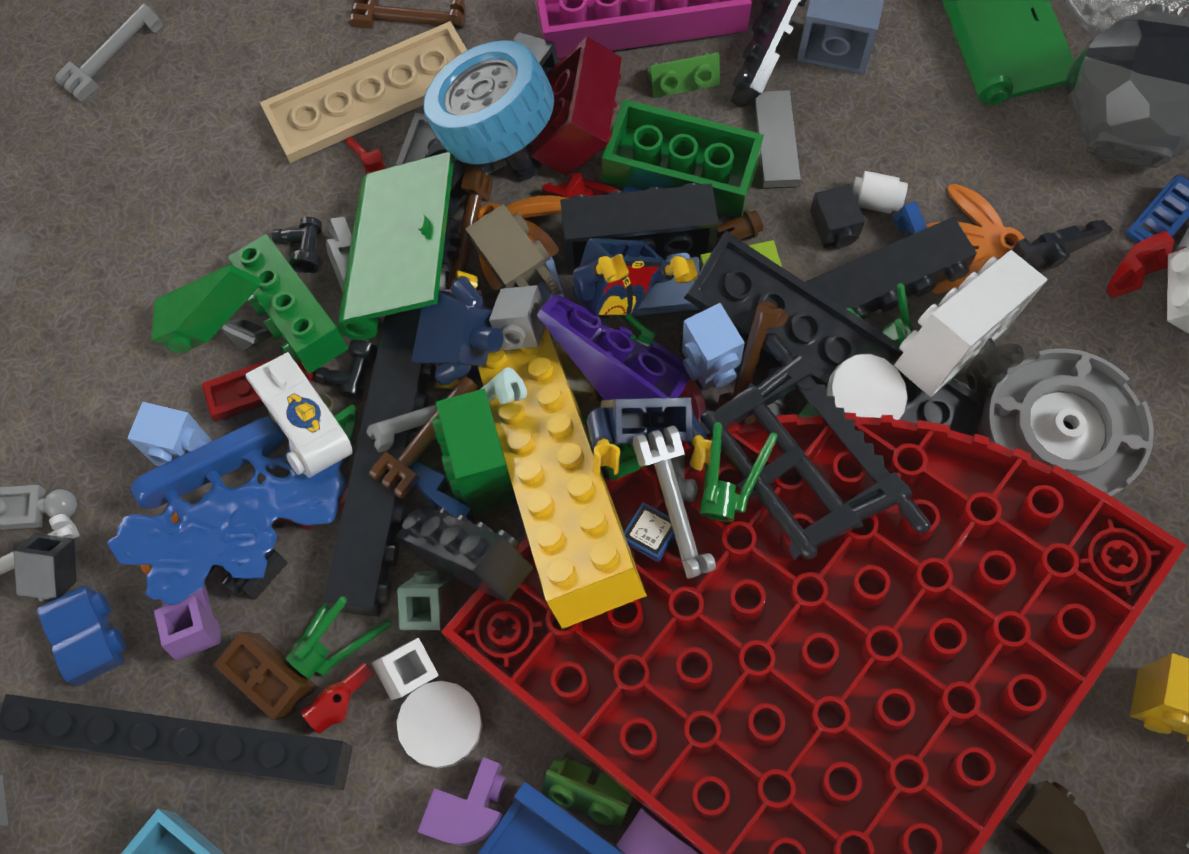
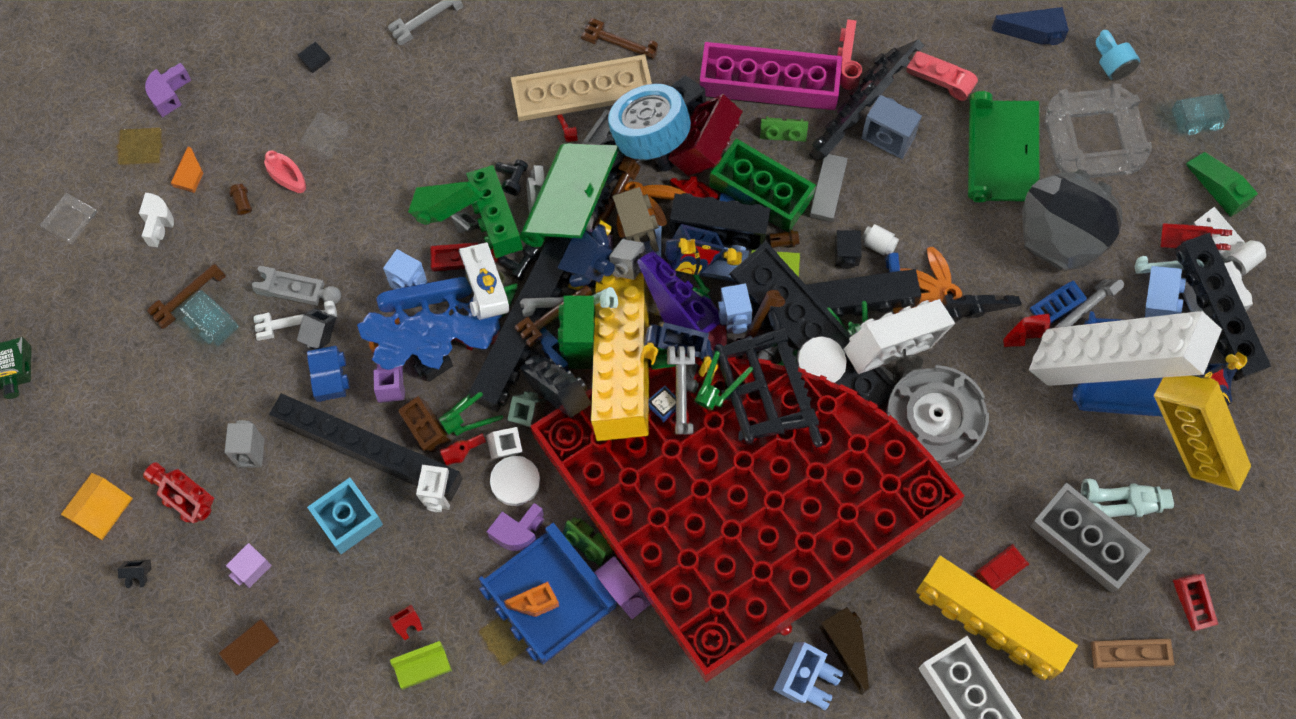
camera: 15 degrees right, 0 degrees up
none -> white bracket [416,465,450,512]

